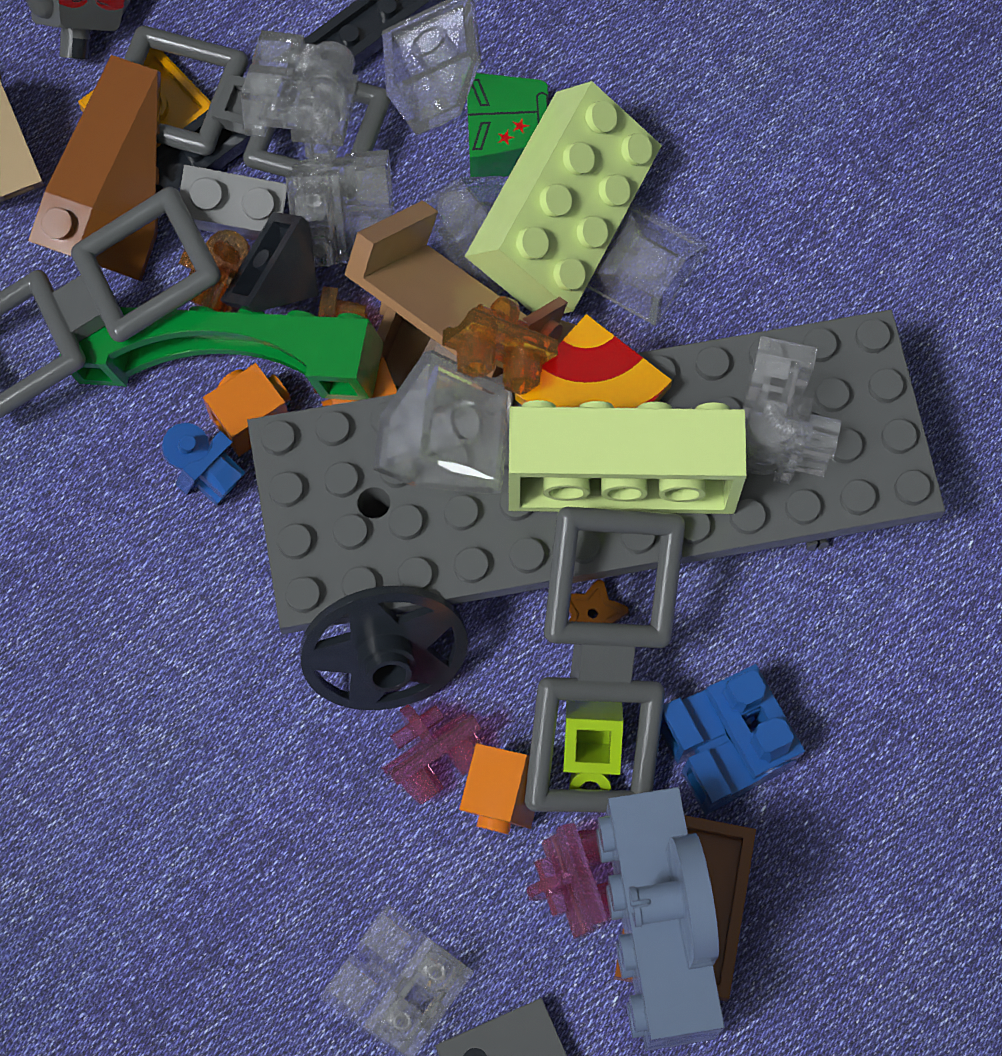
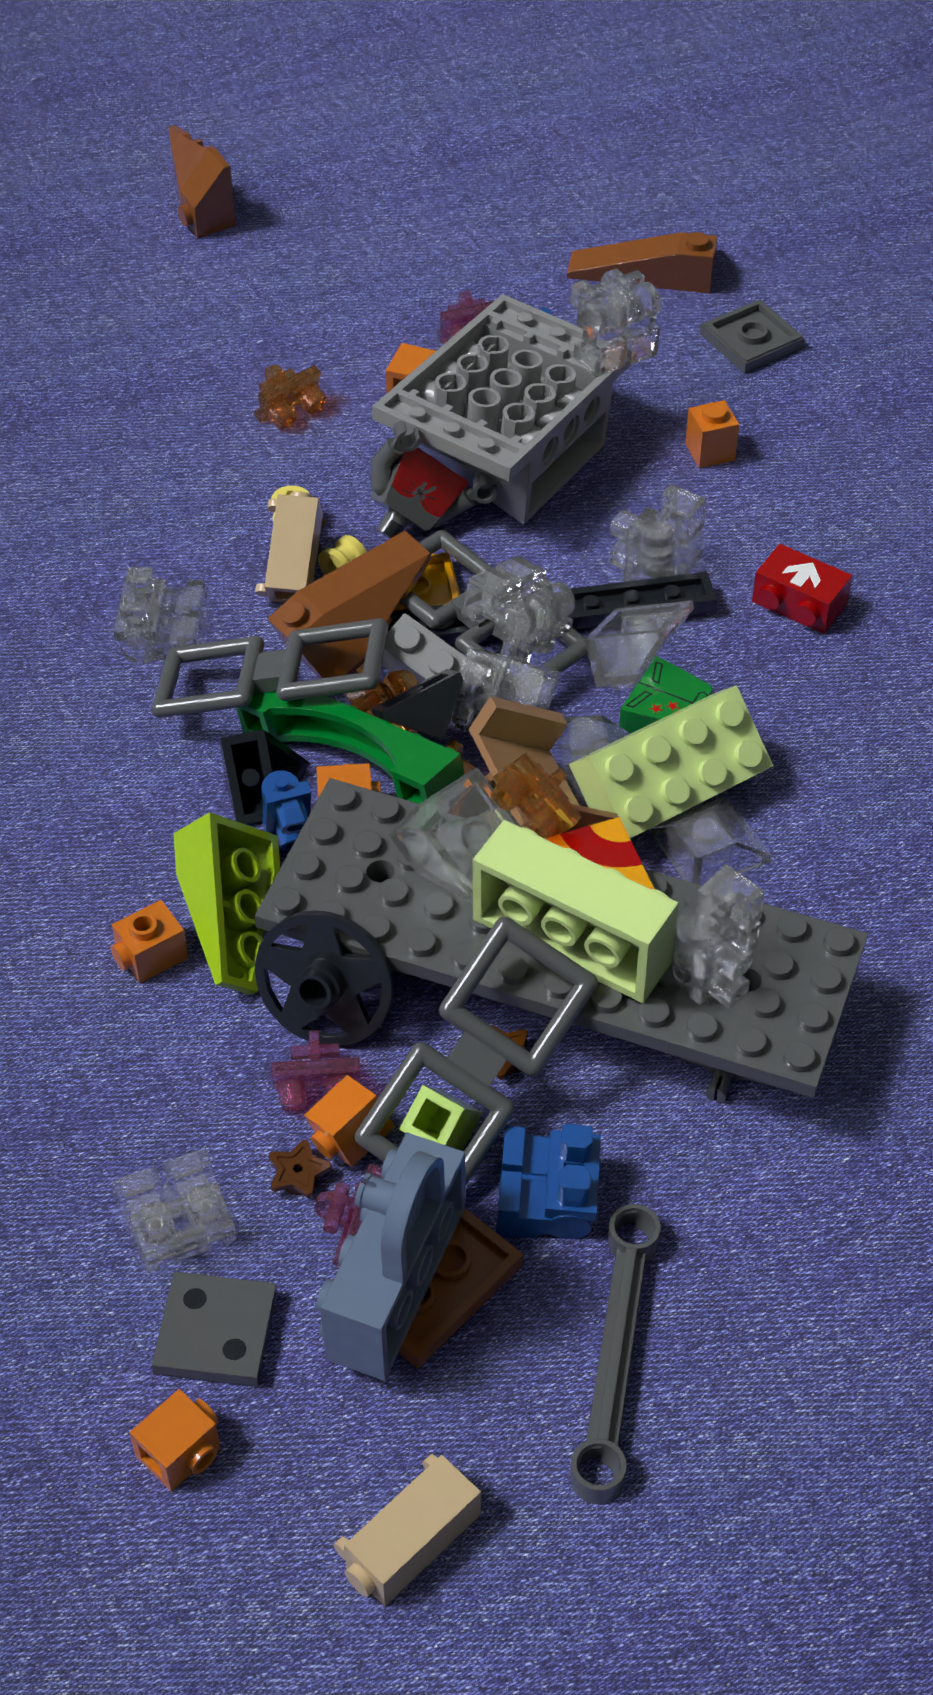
camera: 30 degrees right, 20 degrees down
none -> orange brick [110,900,188,984]
none -> lime wedge [173,812,280,995]
none -> black slope [220,729,310,824]
none -> reddish brown plate [268,1140,332,1198]
none -> light yellow wheel [318,535,367,575]
none -> dark grey piece [570,1204,661,1504]

